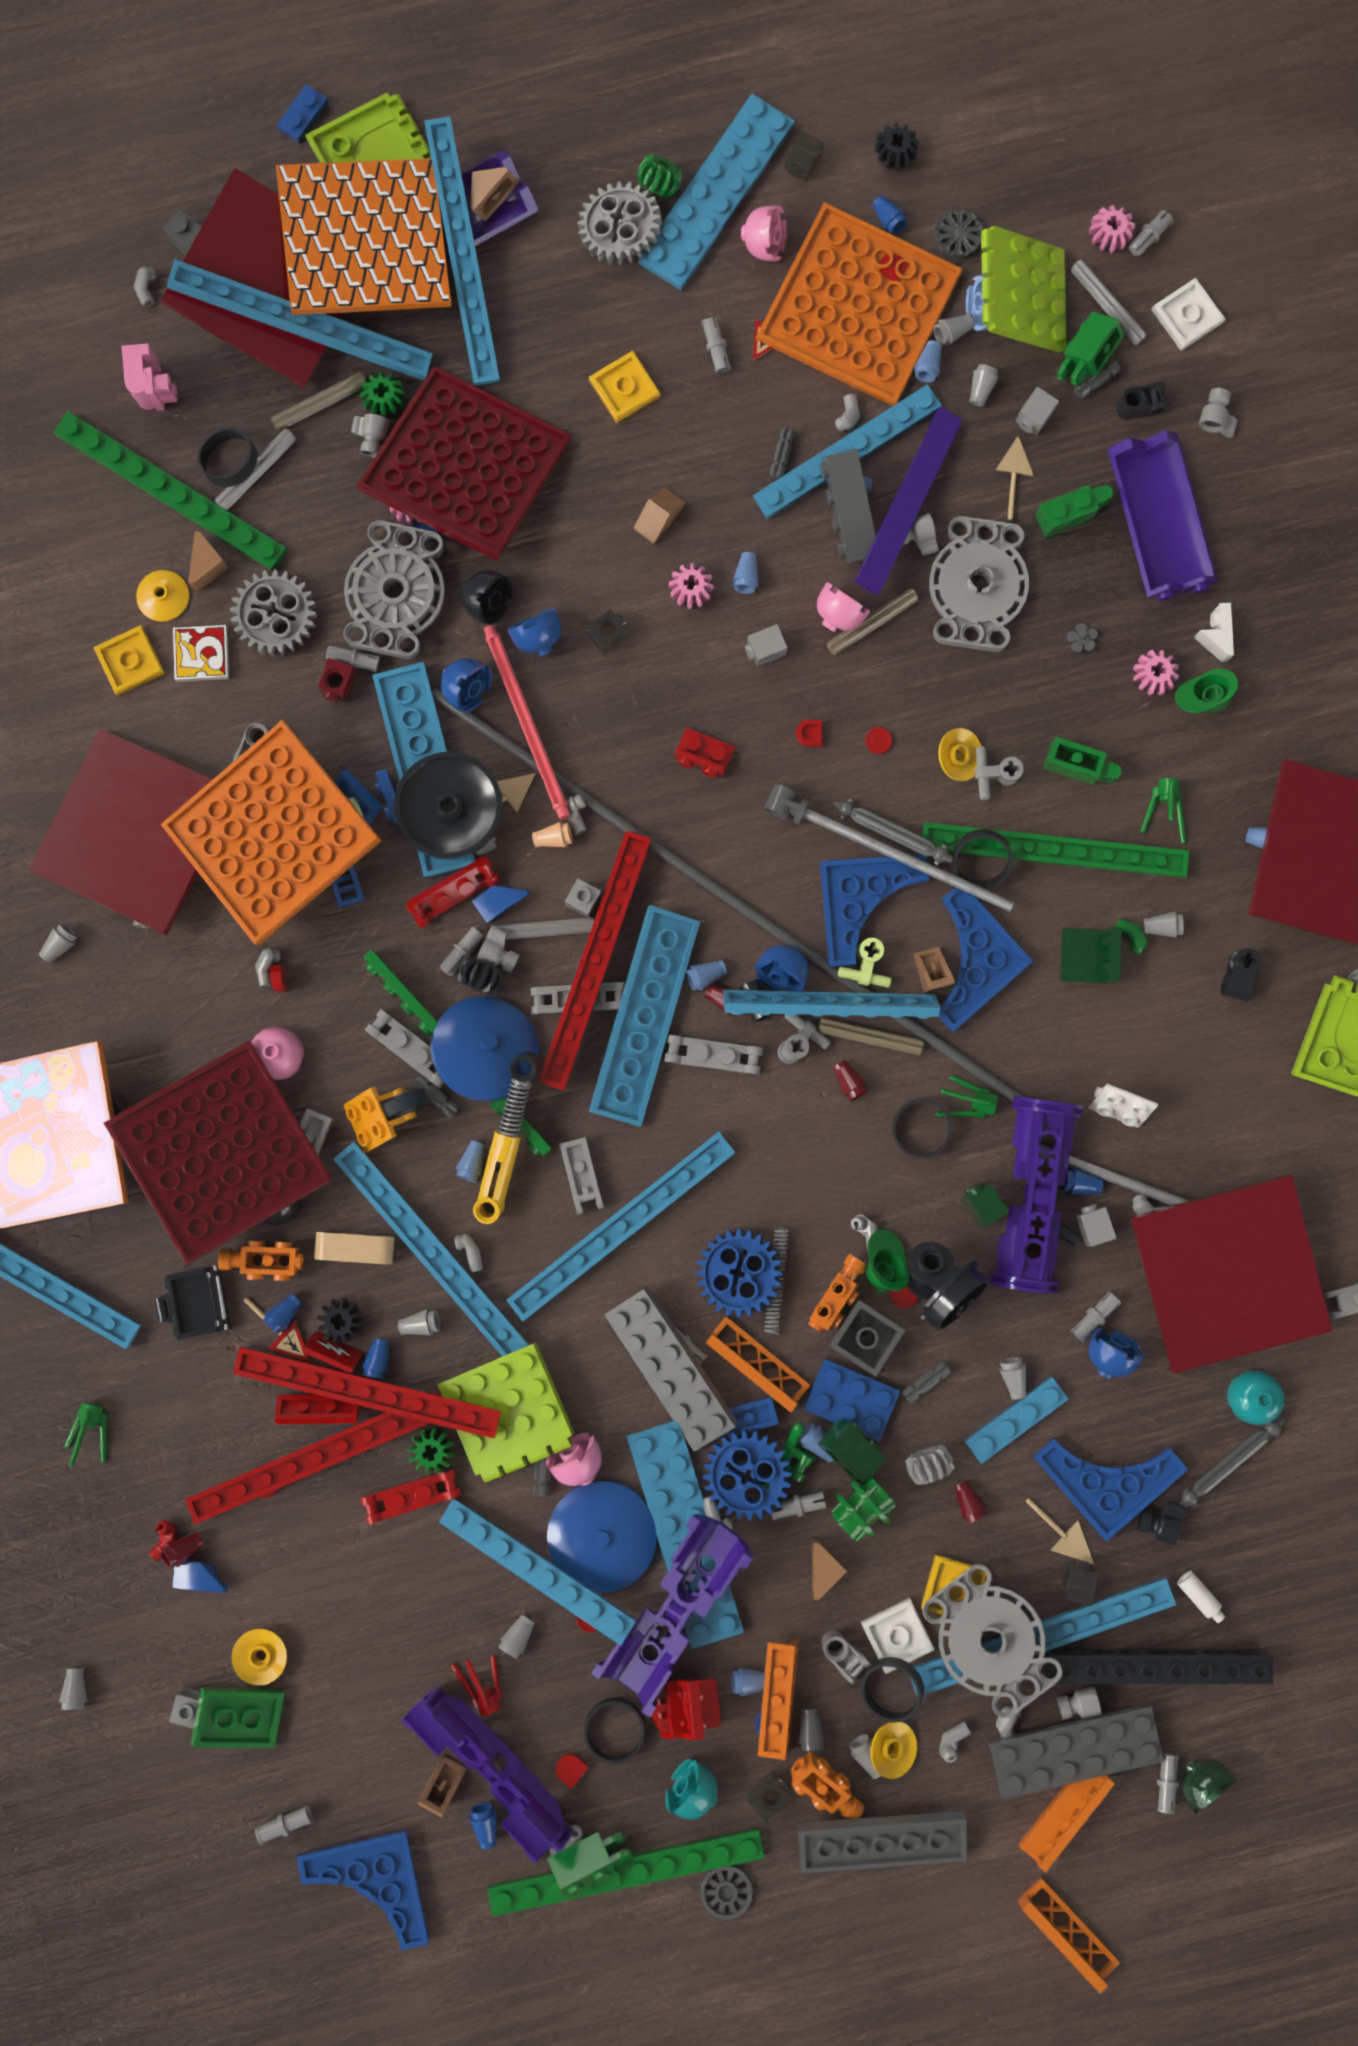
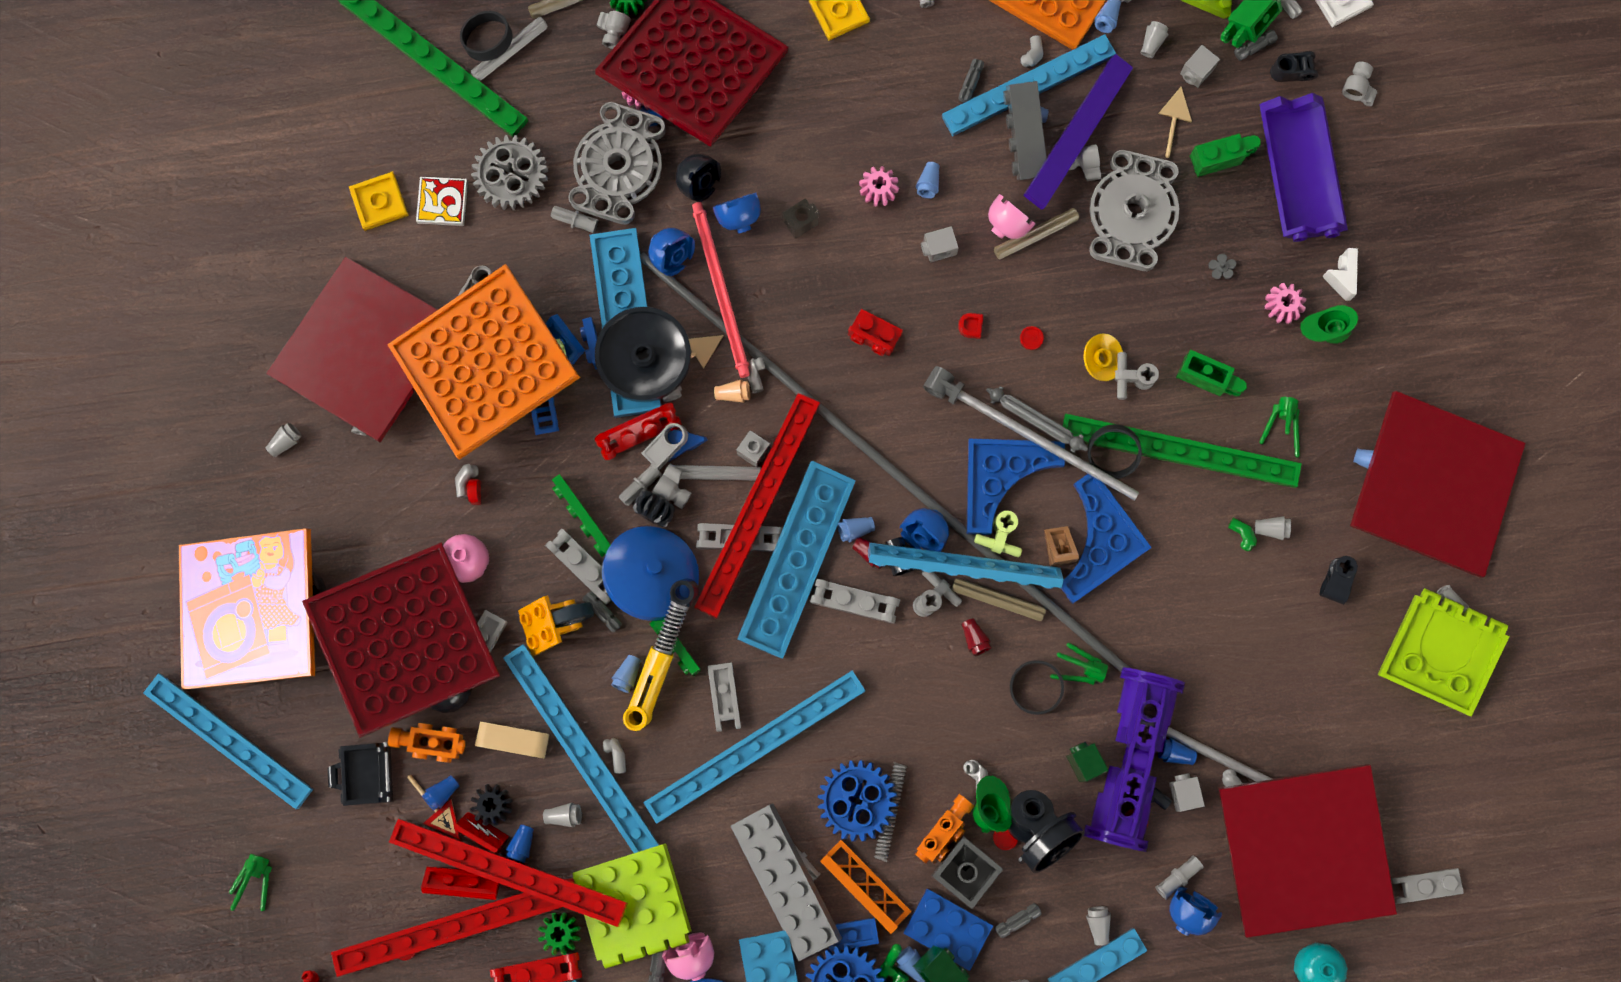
camera: 10 degrees right, 5 degrees down
yellow dish [136,570,189,622] -> none
medium nougat slope [188,531,229,591] -> none
dark red brick [317,658,357,703] -> none
medium nougat slope [633,487,686,545] -> none
dark green bracket [1060,927,1122,984] -> none
white hinge [1089,1084,1158,1128] -> none
none -> light grey piece [641,423,688,470]

